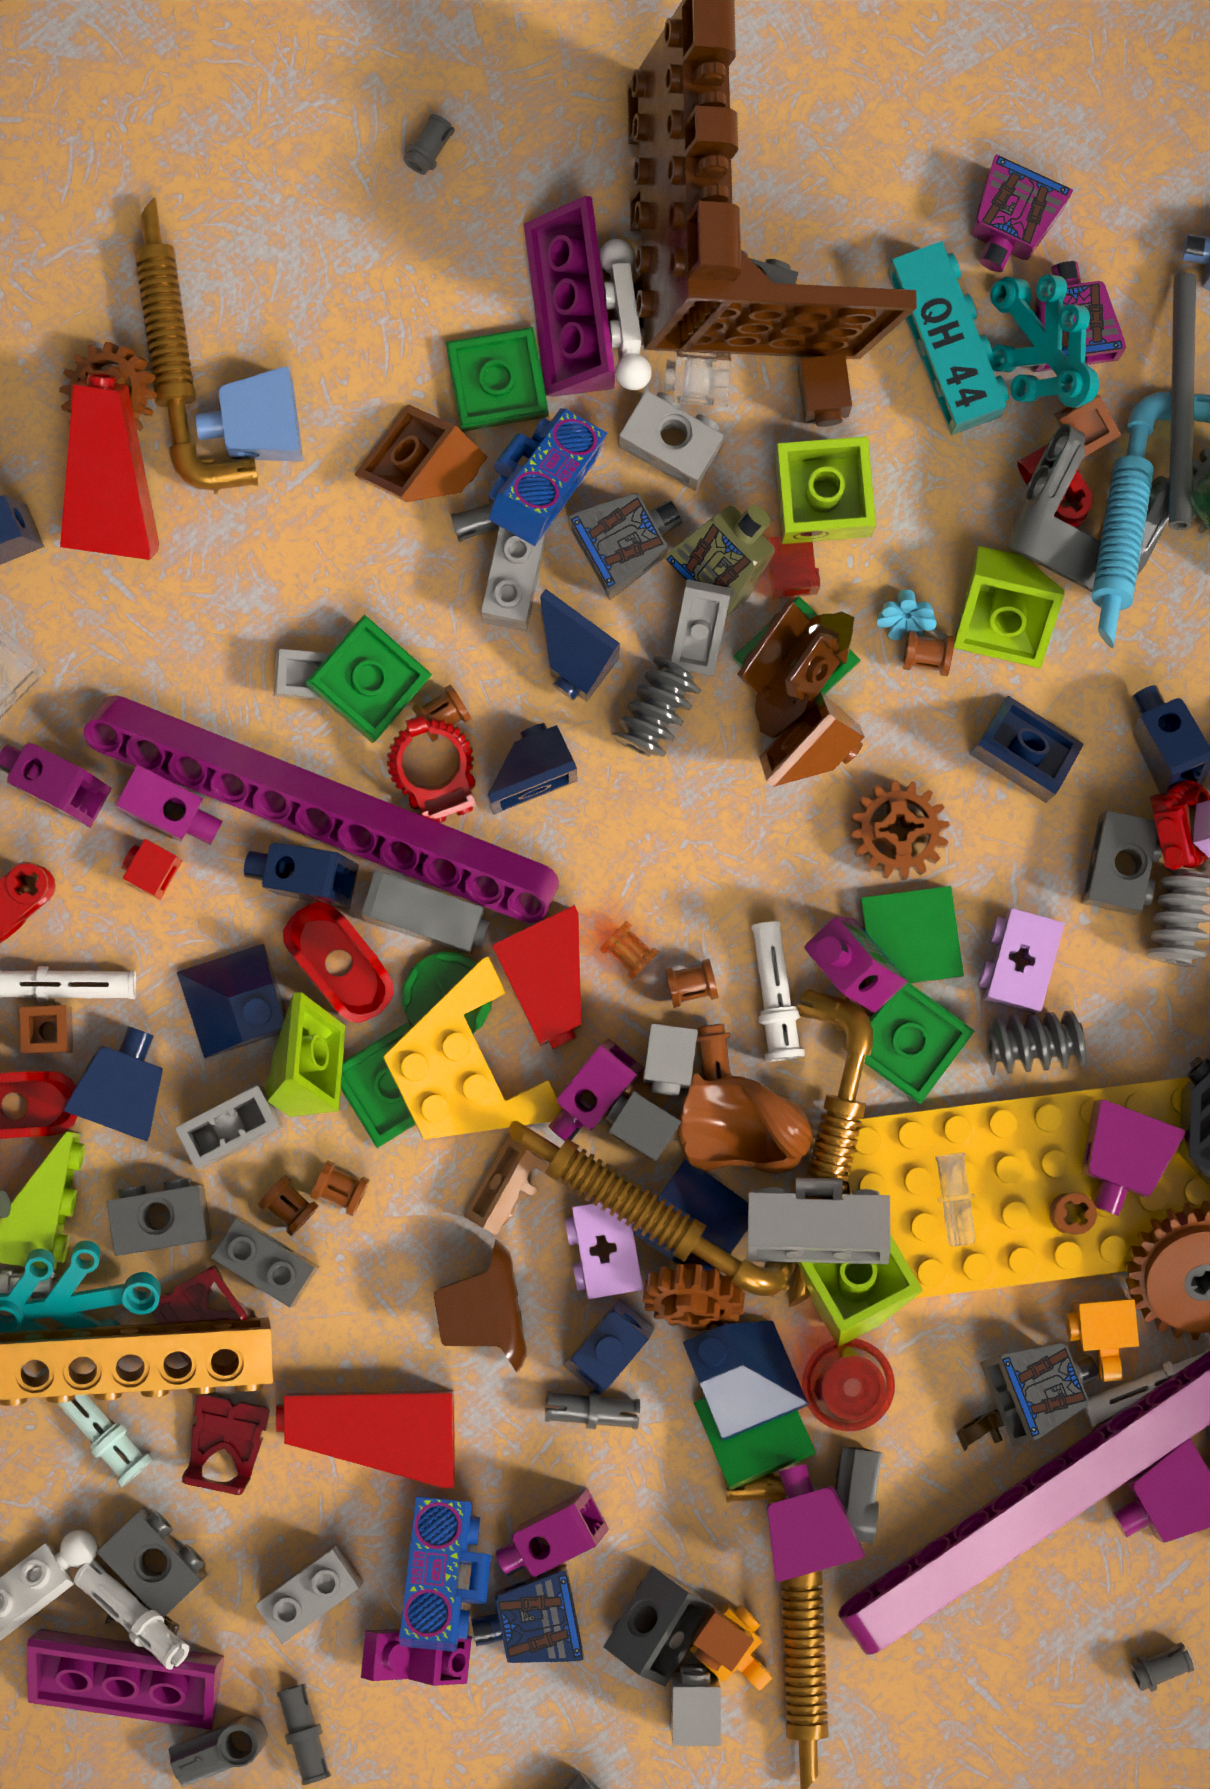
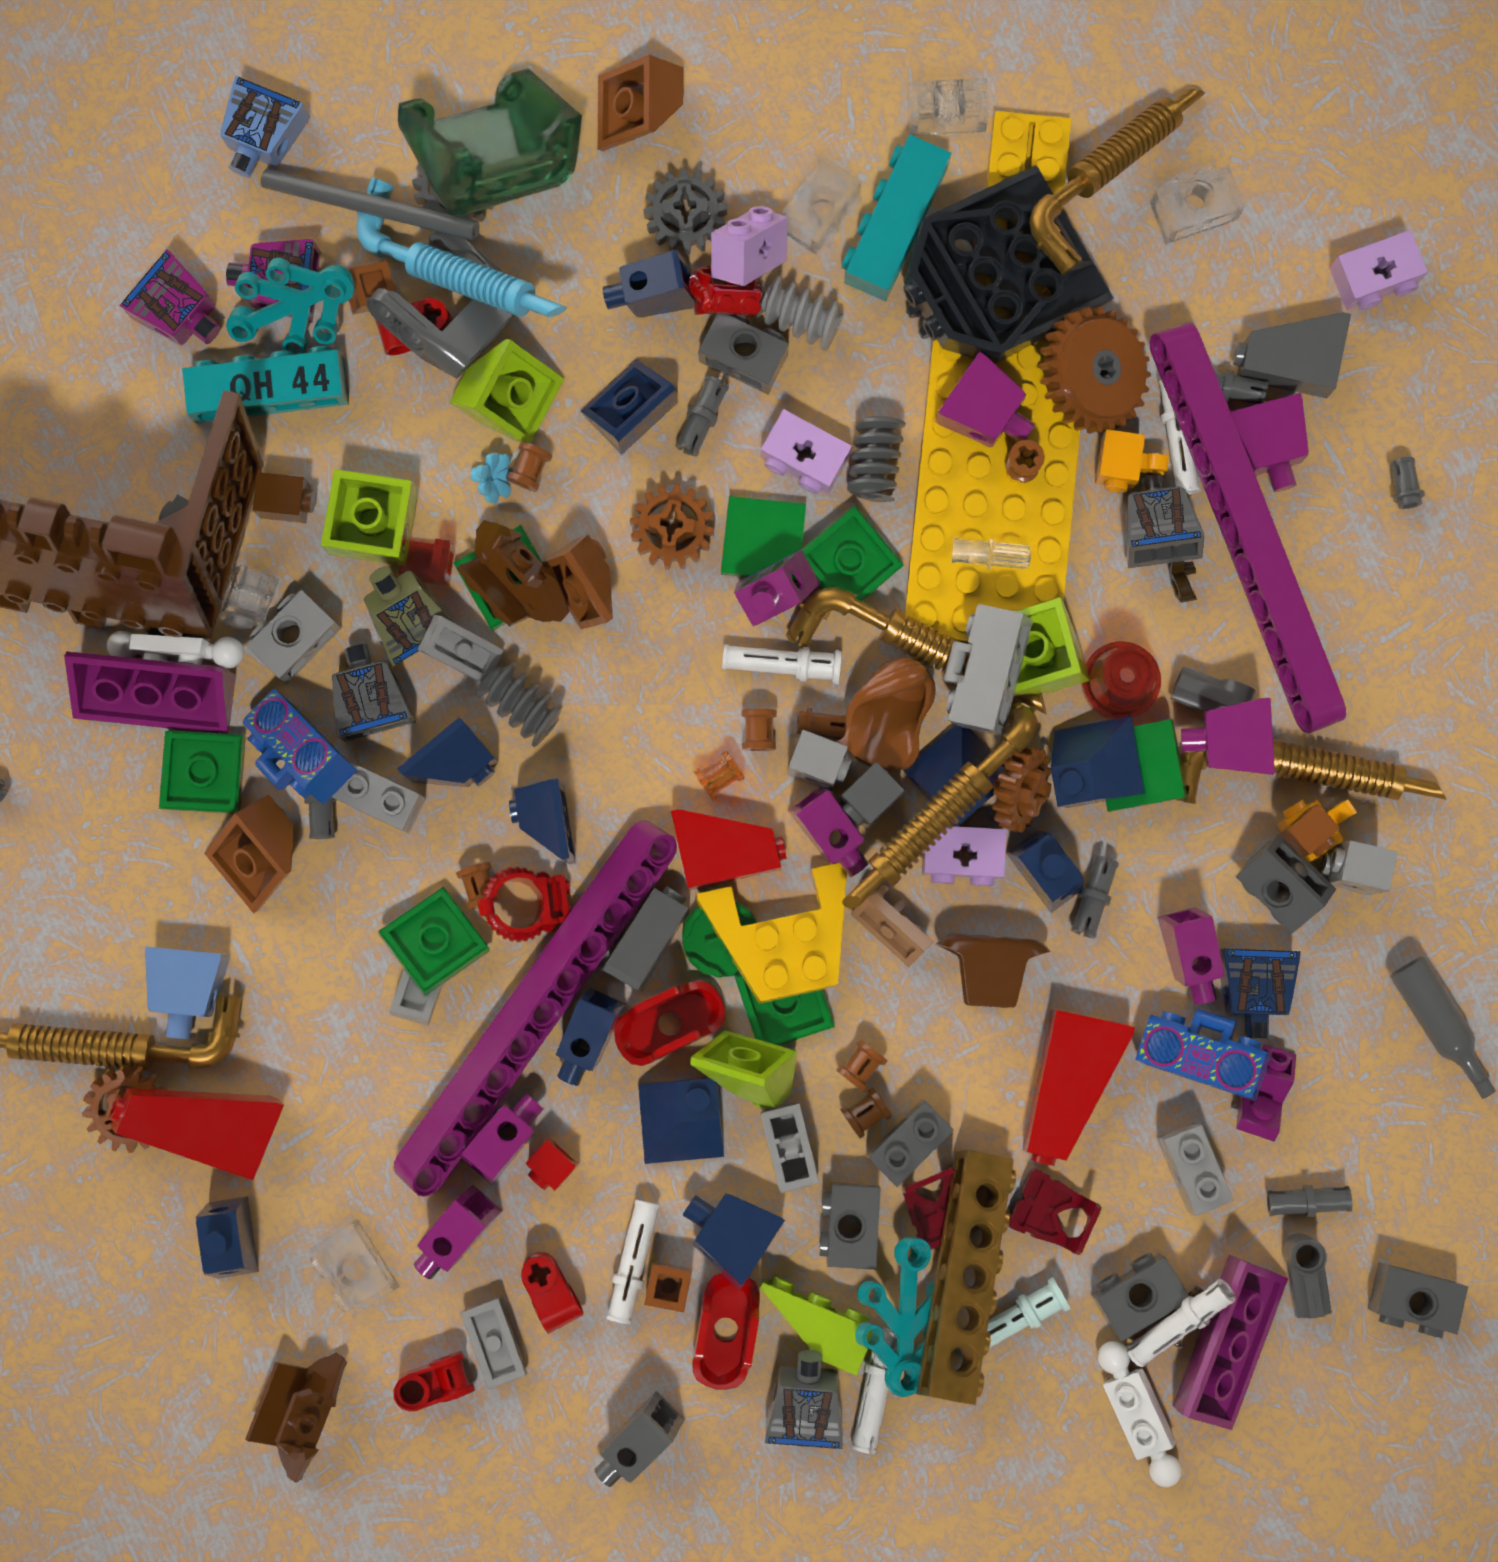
camera: 70 degrees left, 0 degrees up
none -> dark grey pin [675,376,729,457]

